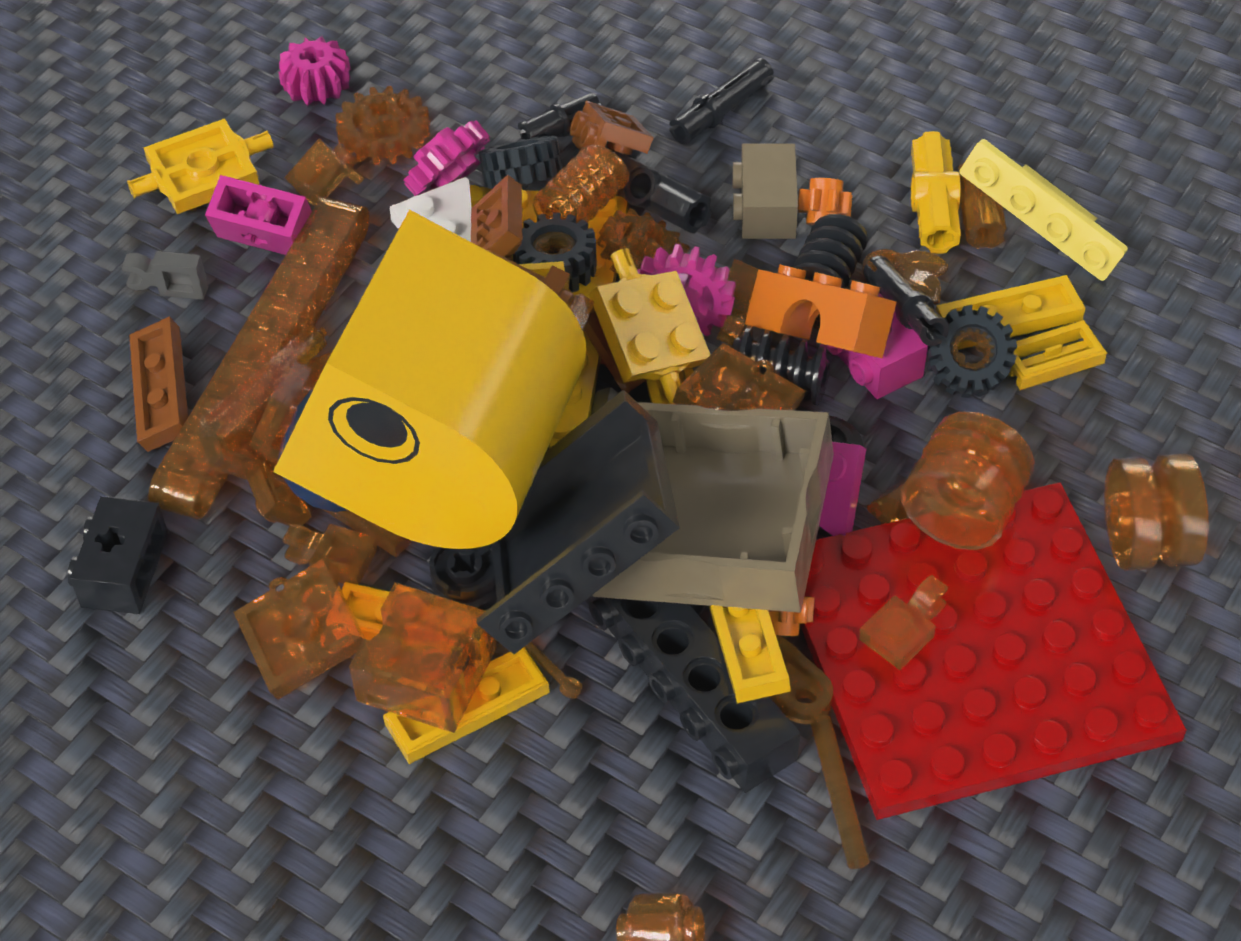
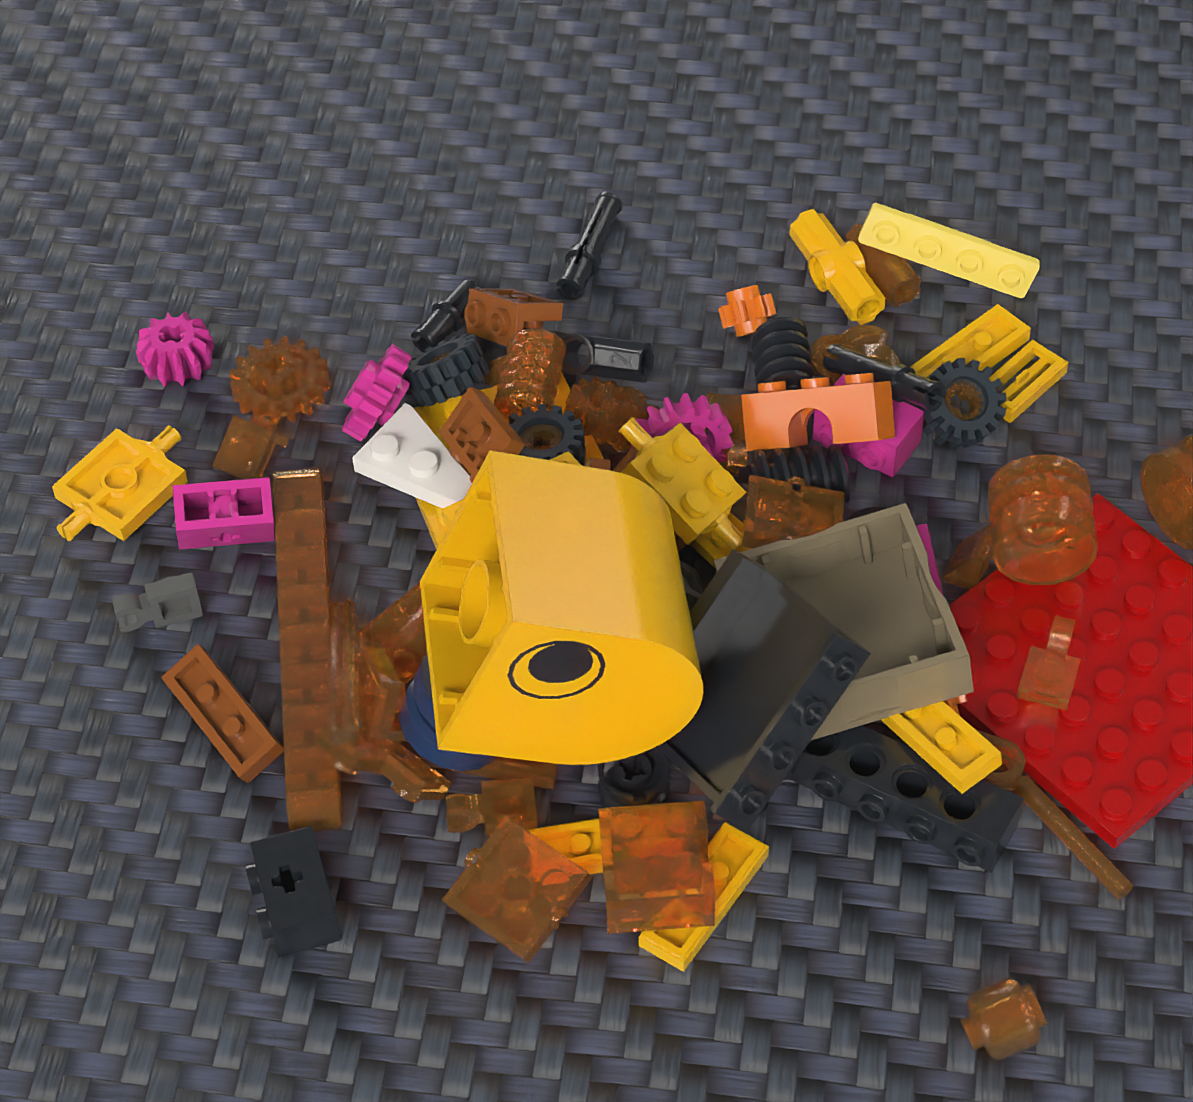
camera: 25 degrees left, 0 degrees up
clear orange hinge [525,642,582,699] -> none
dark tan brick [732,144,798,239] -> none

